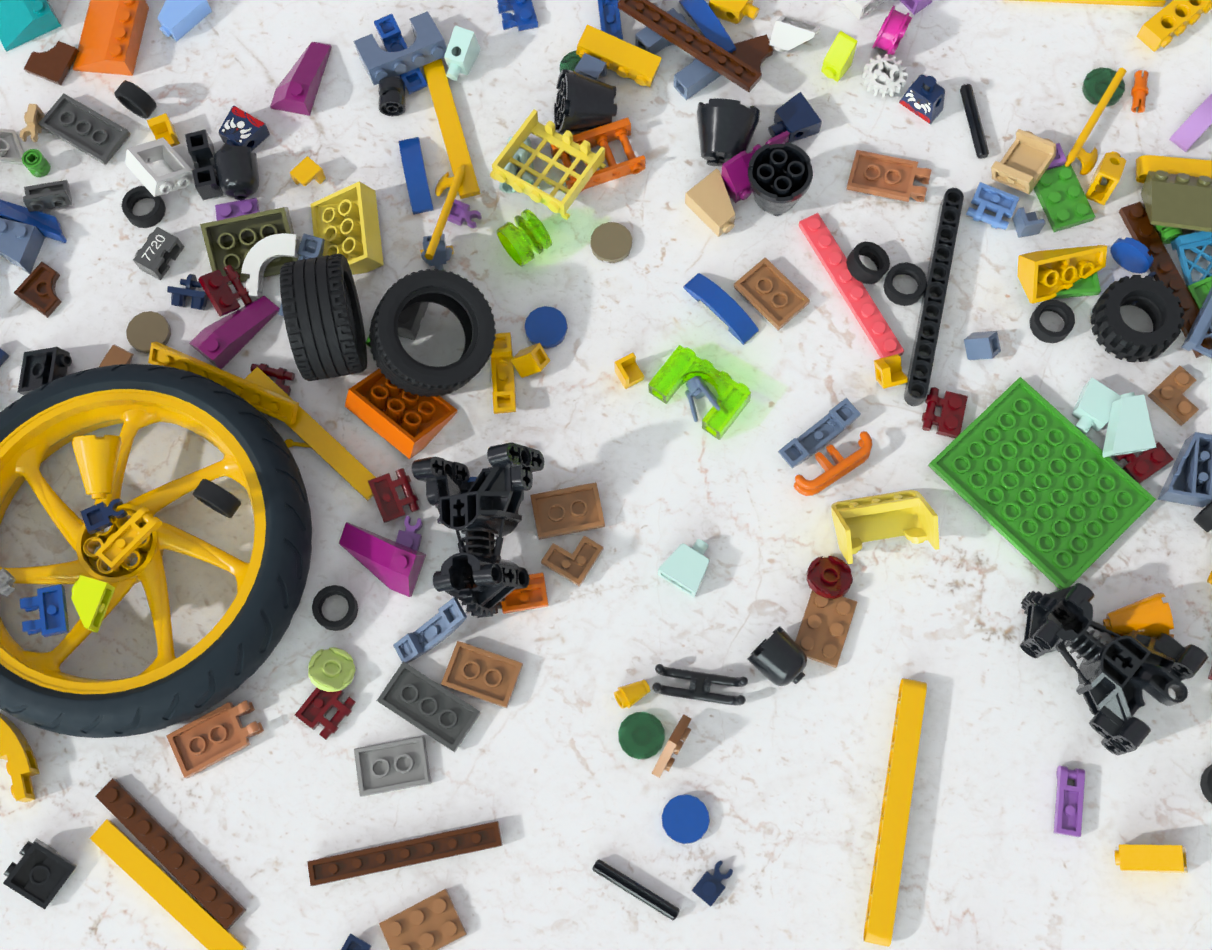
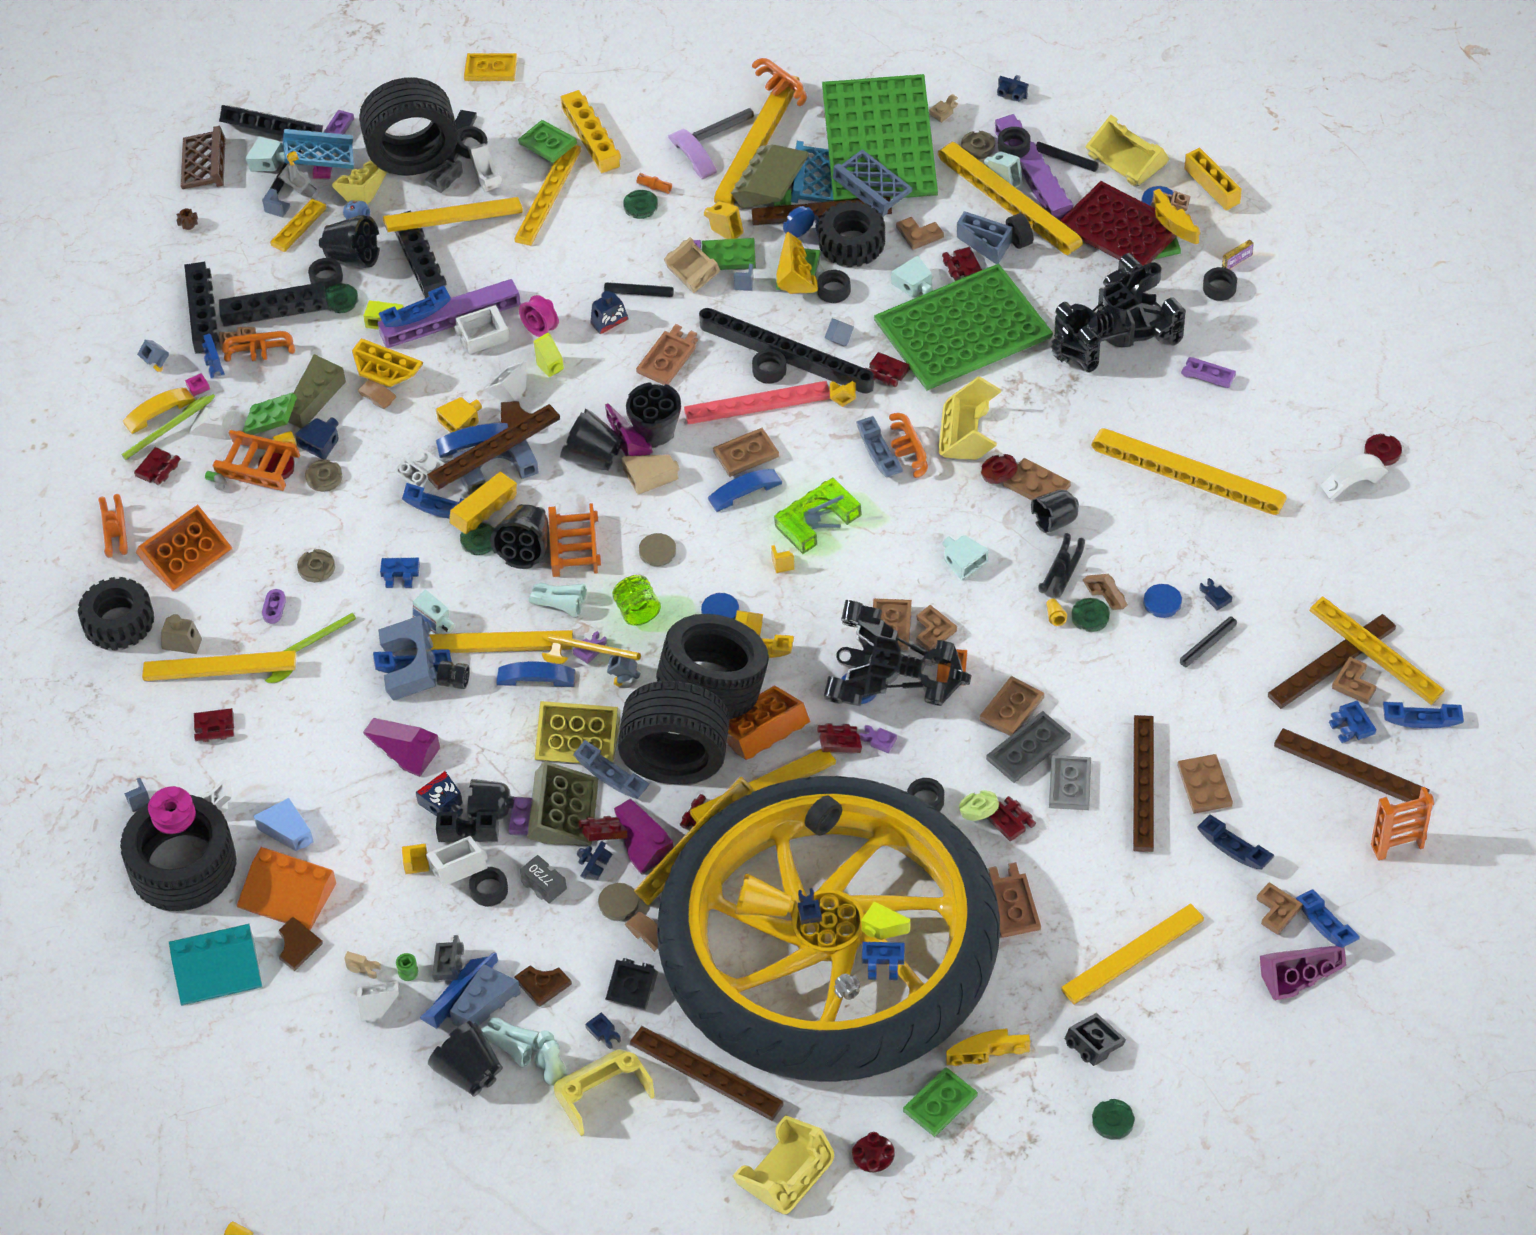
camera: 75 degrees left, 20 degrees down
dark grey plate [38,93,130,165] -> none
yellow plate [95,506,163,570] -> none
reddish brown plate [95,778,246,929] -> none
black tyre [114,80,157,119] -> none
white arch [241,234,300,297] -> none
yellow panel [289,156,326,186] -> none
magenta wedge [339,522,426,597] -> none
sand blue slope [393,597,467,664] -> none
light yellow window [490,109,606,220] -> none
sand blue panel [575,53,607,80] -> none
dark blue torso [768,92,822,143] -> none
black tyre [846,241,890,284] -> none
white gear [862,54,908,98] -> none
medium blue plate [966,182,1020,230] -> none
yellow piece [1065,68,1126,175] -> none
light aqua slope [1102,392,1156,458] -> none
light orange cone [1103,593,1174,638] -> none
yellow slope [1115,845,1188,873] -> none

